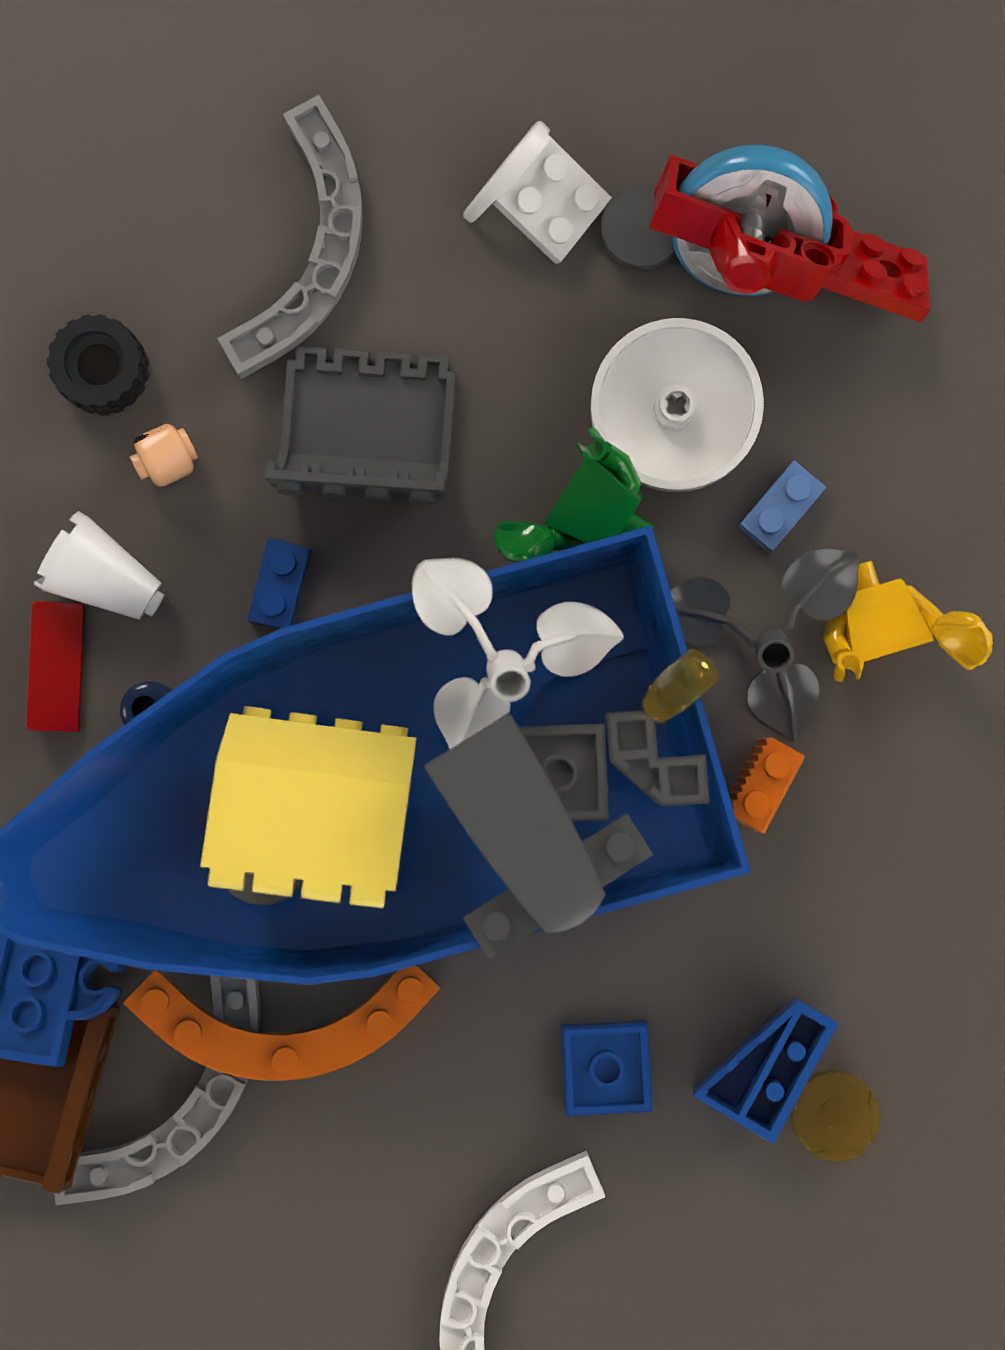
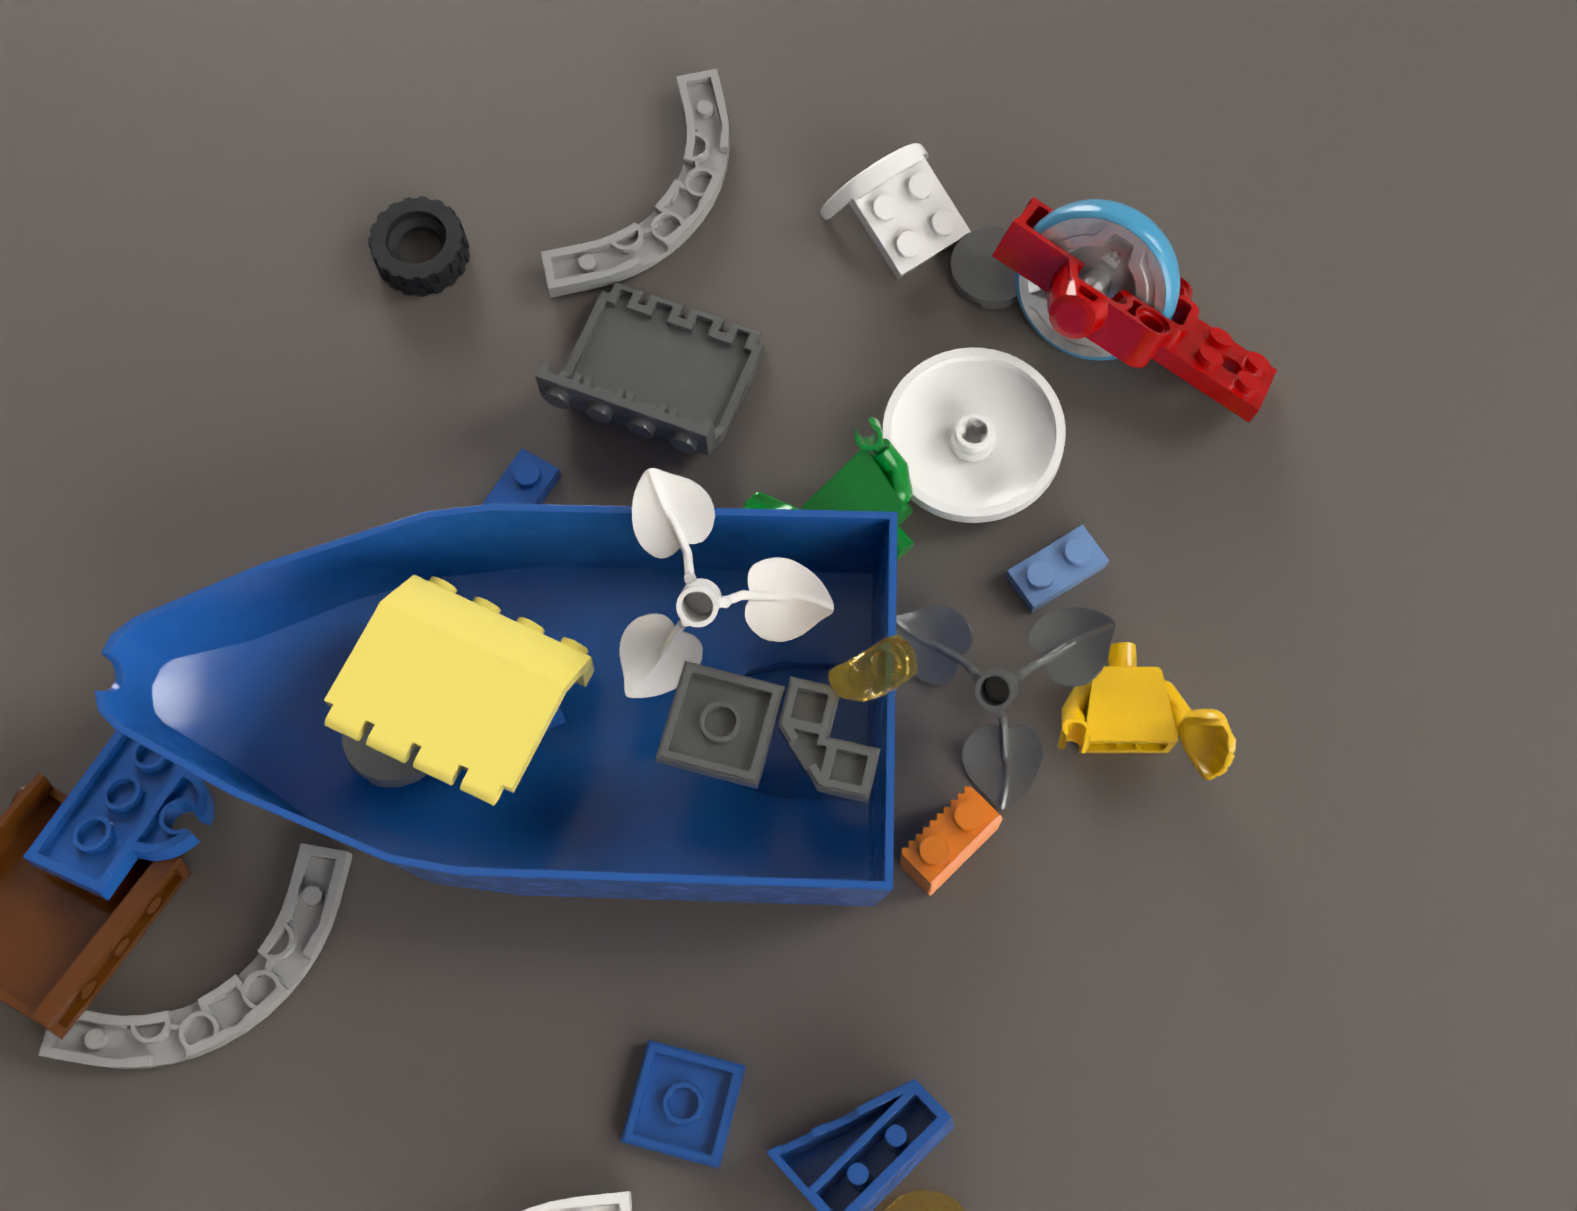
camera: 25 degrees right, 15 degrees down
red slope [26,601,85,732] -> none
white cone [34,511,165,620] -> none
orange plate [123,965,440,1081] -> none
light nougat head [129,424,198,487] -> none
dark grey slope [424,712,653,960] -> none

